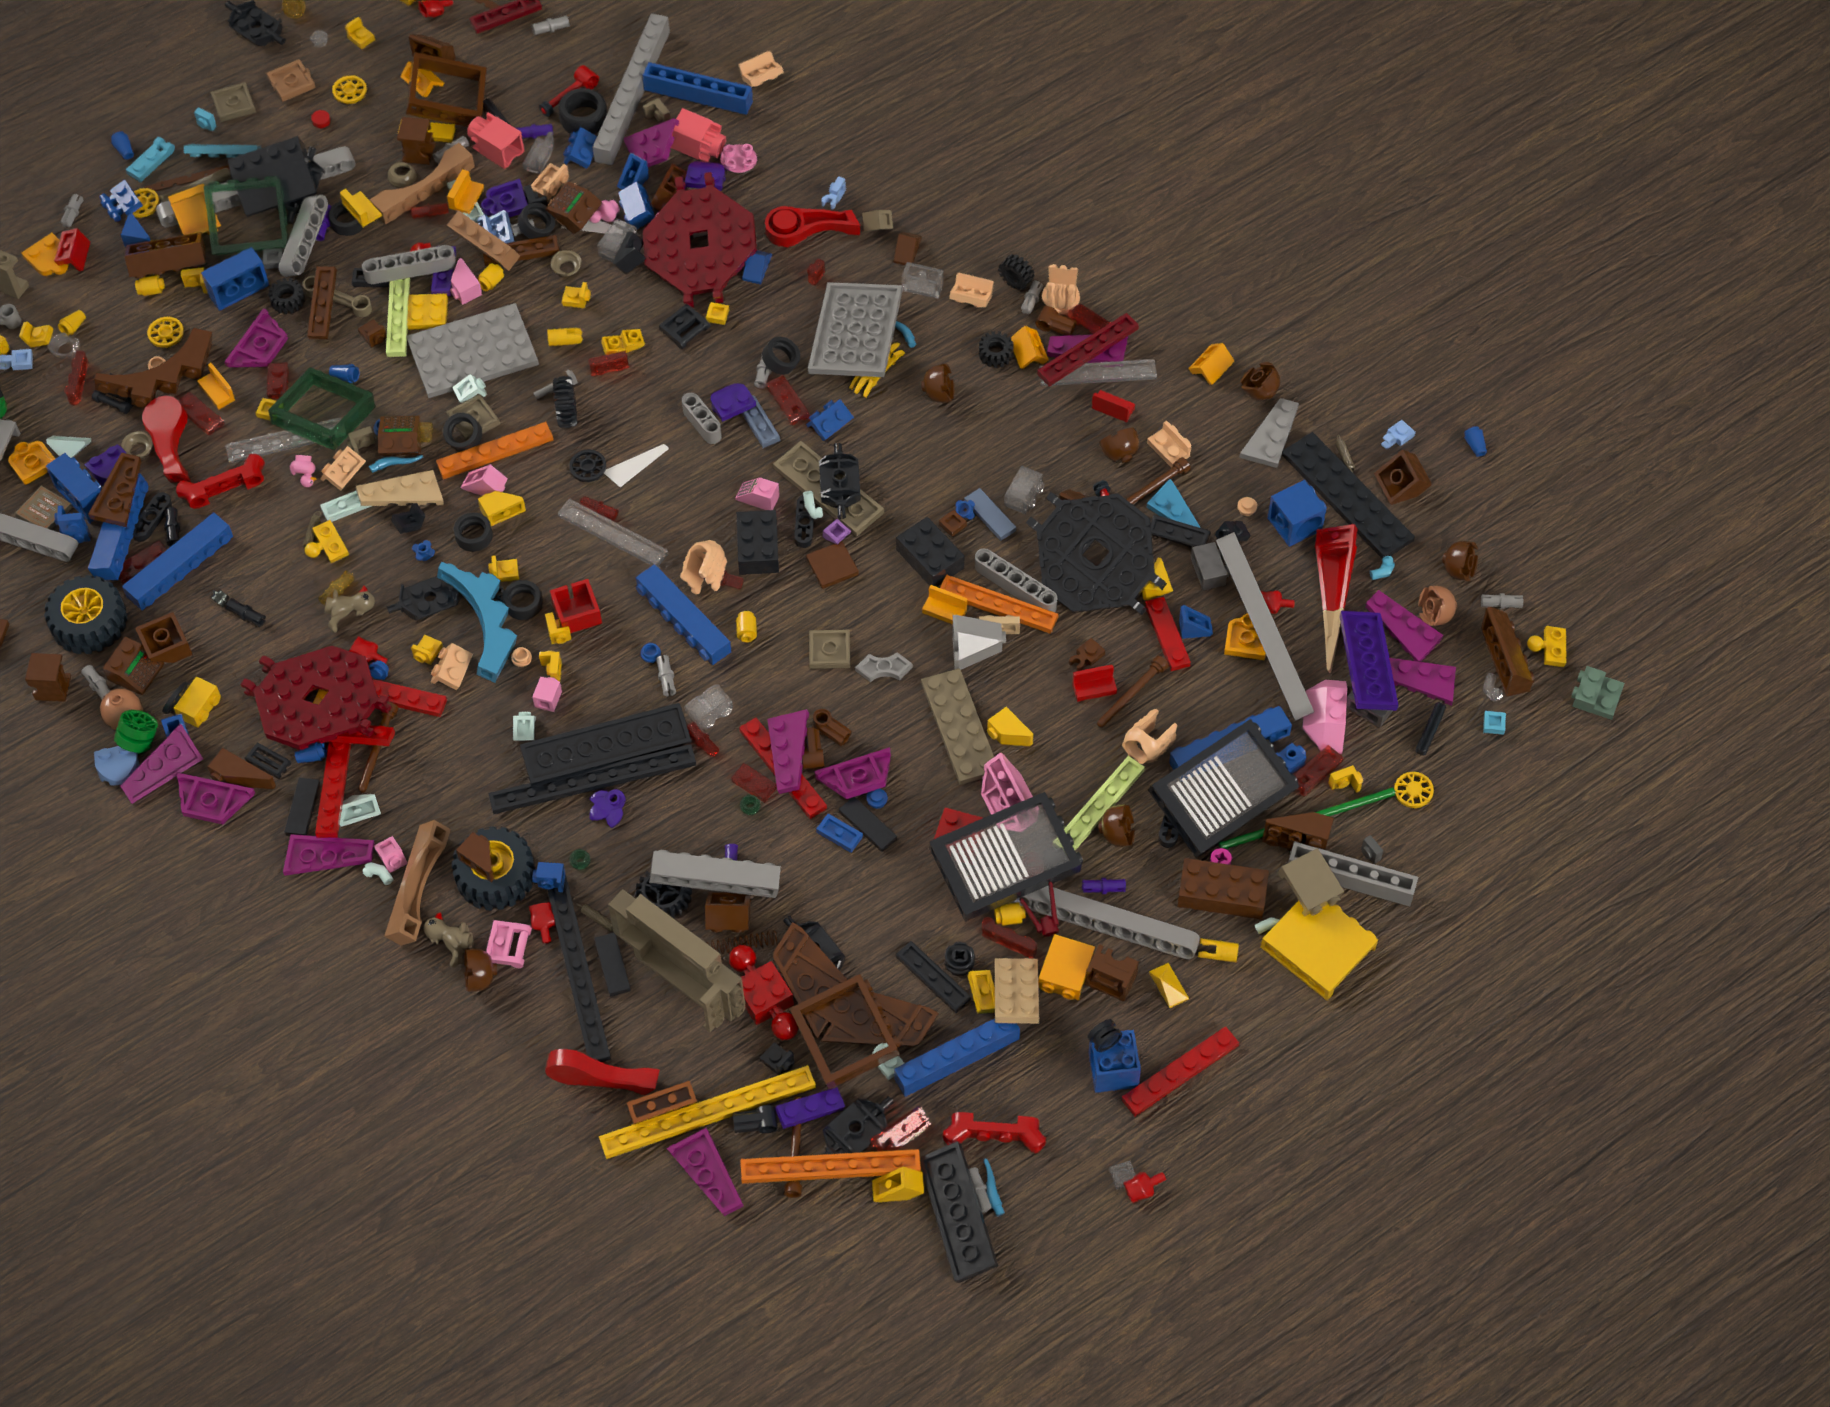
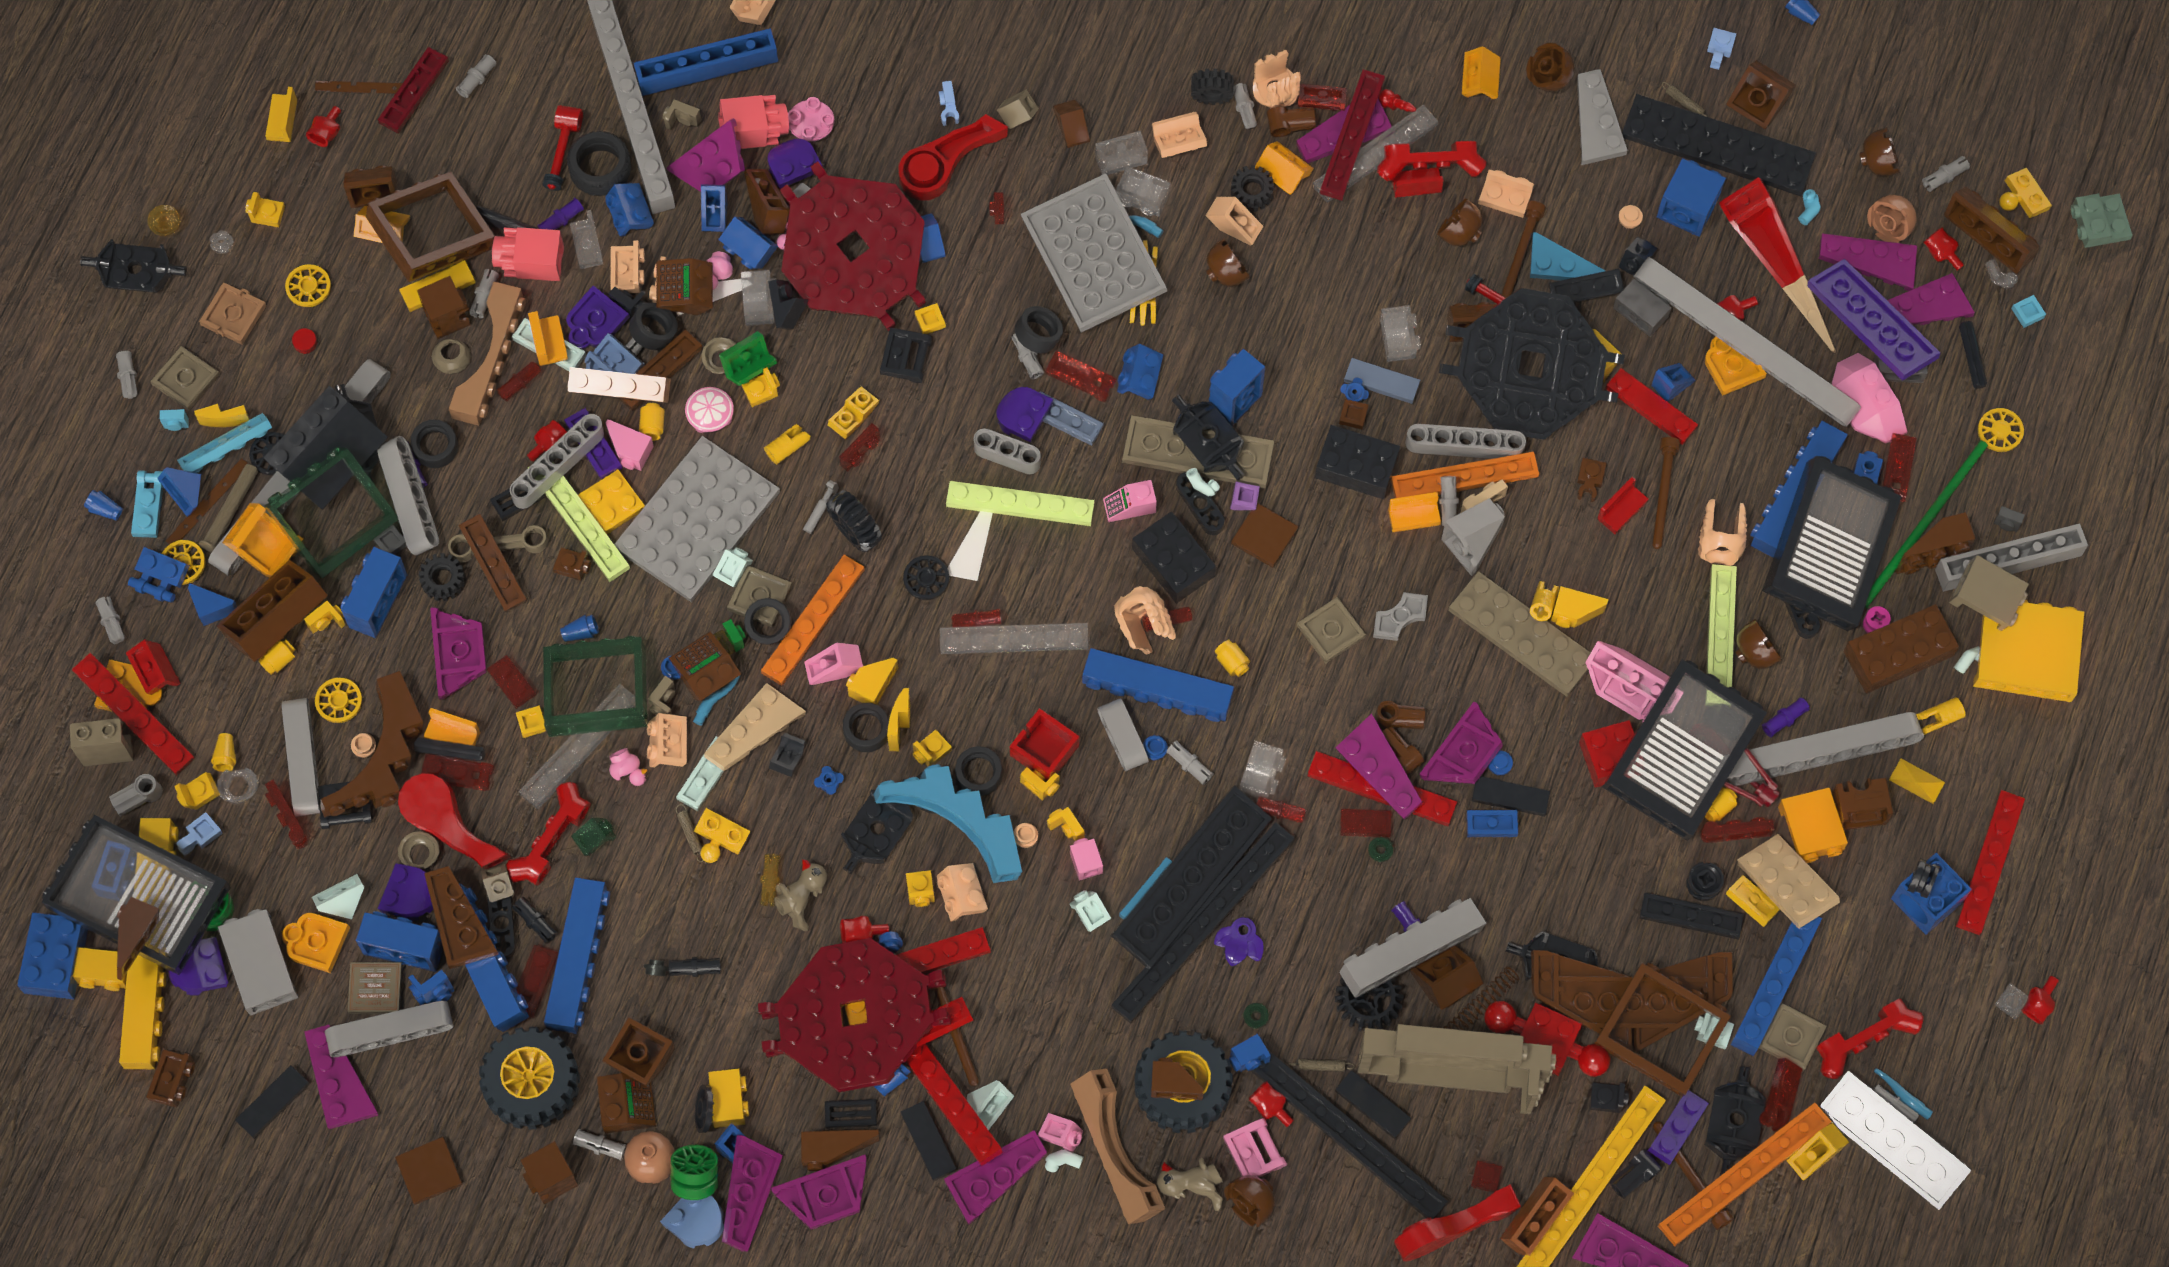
camera: 35 degrees left, 10 degrees up
yellow panel [340,189,382,227] -> none
yellow bracket [1328,765,1363,792] -> none
none -> red plate [72,653,195,775]
none -> light grey axle [116,351,137,399]
none -> blue slope [157,467,201,517]
none -> yellow slope [194,404,249,427]
none -> light grey beam [282,698,320,817]
none -> black axle [414,737,485,761]
none -> dark tan bracket [481,864,514,902]
none -> clear green bracket [571,817,616,856]
none -> dish [685,387,734,433]
none -> green bracket [719,331,777,386]
none -> green plate [722,619,746,652]
none -> yellow slope [887,688,910,751]
none -> yellowish green plate [946,481,1094,526]
none -> light grey beam [1097,698,1149,771]
none -> clear brick [1116,166,1171,217]
none -> light nougat slope [1206,197,1263,245]
none -> blue brick [1208,349,1265,426]
none -> red plate [1377,141,1486,181]
none -> red bar [1378,89,1416,112]
none -> light grey pin [1439,476,1459,526]
none -> clear red plate [1471,1160,1502,1193]
none -> yellow hinge [1530,581,1559,621]
none -> dark tan tile [1759,1003,1827,1071]
none -> red piece [1923,227,1964,271]

